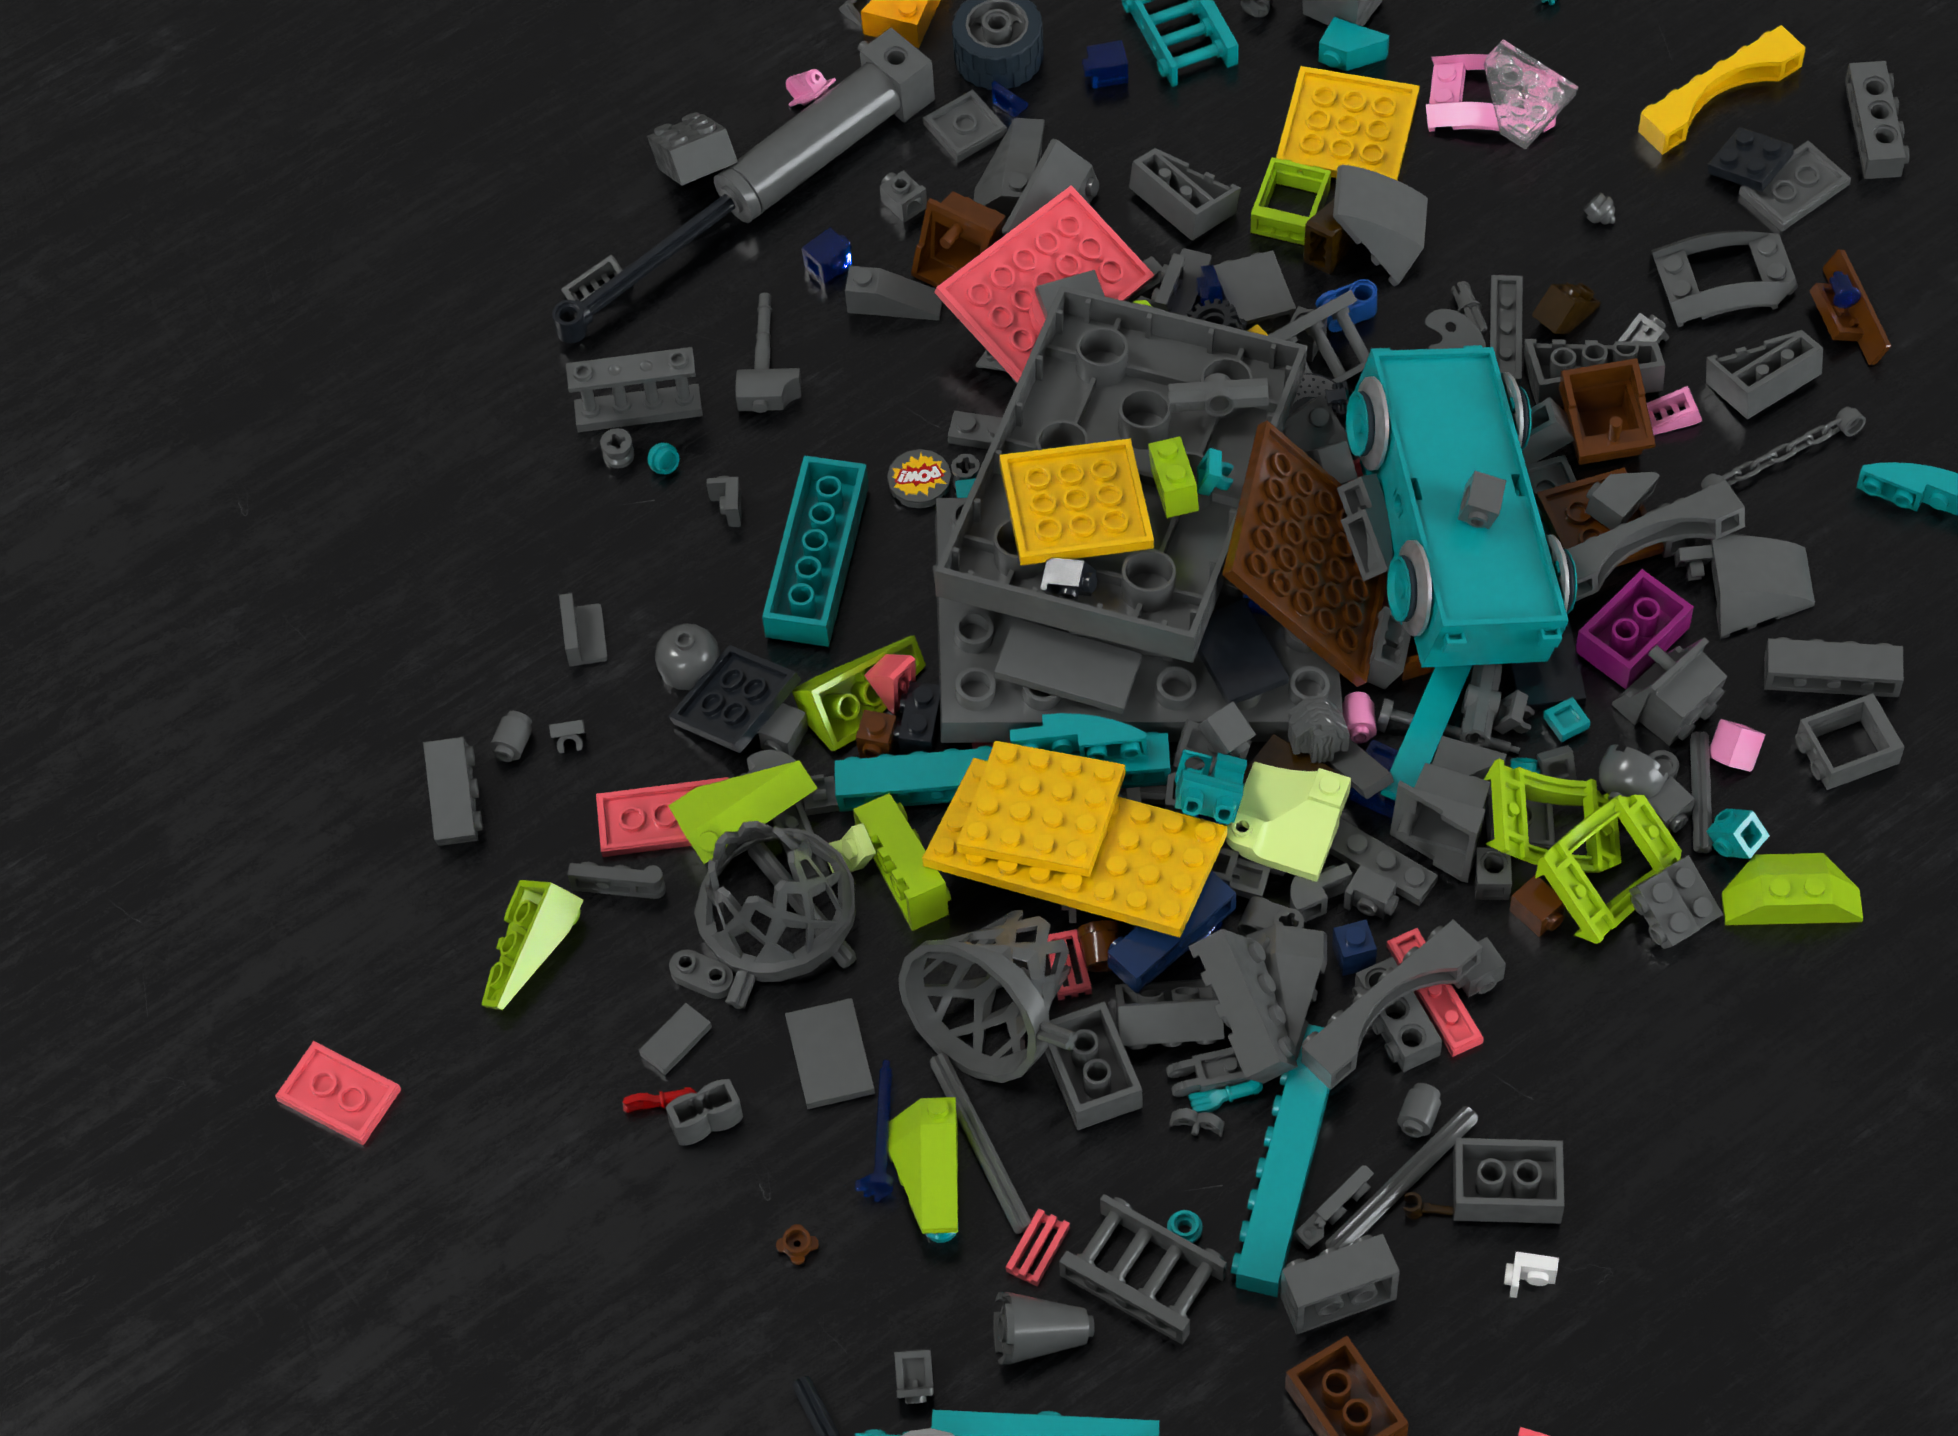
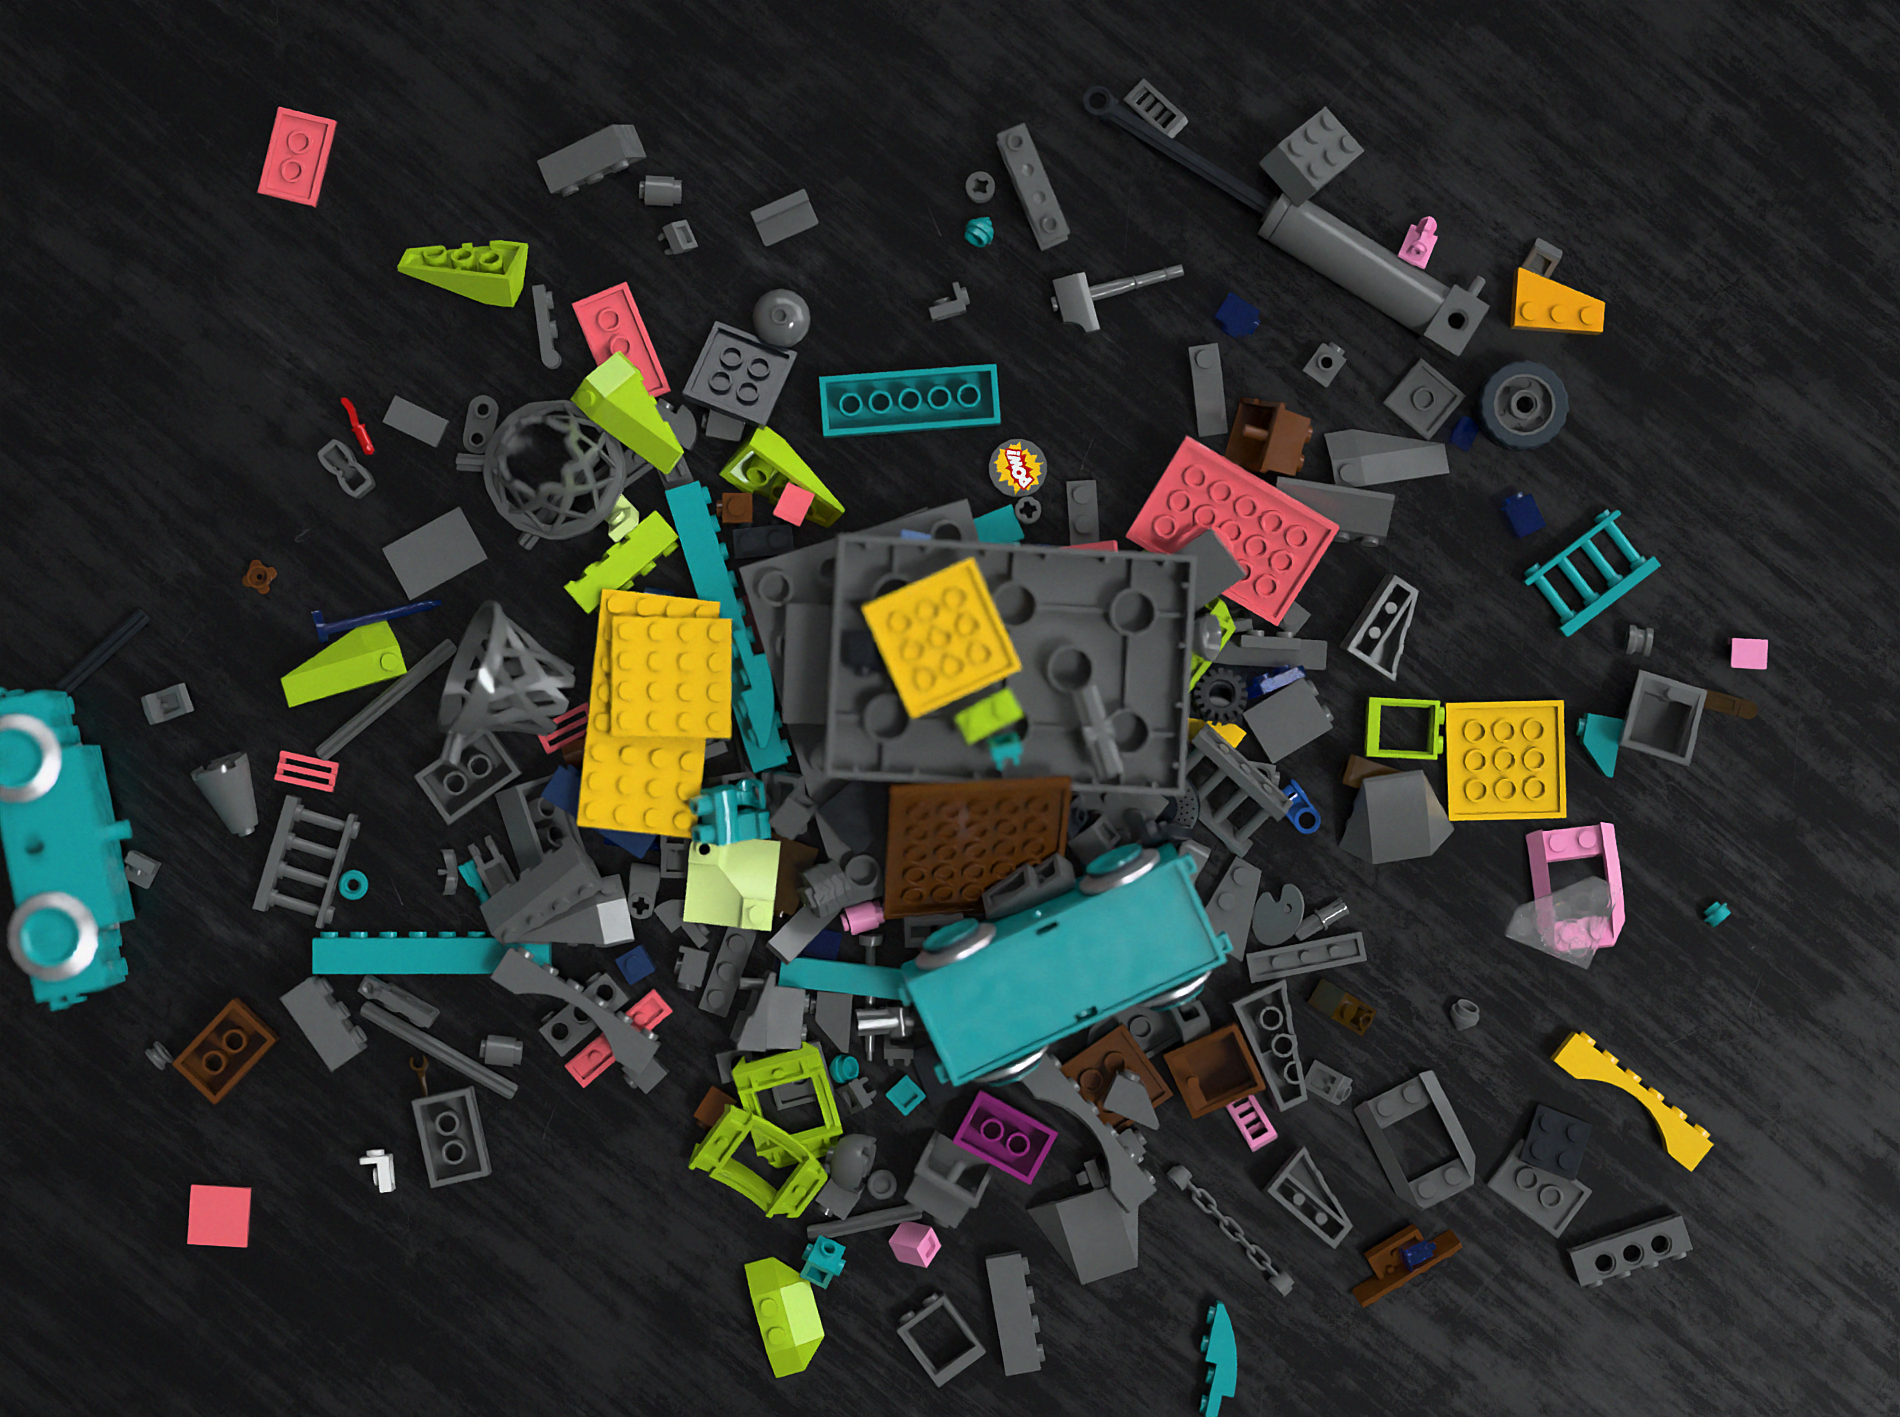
camera: 70 degrees right, 30 degrees up
dark grey brick [1458,471,1506,529] -> none
dark grey plate [1629,855,1723,949] -> none

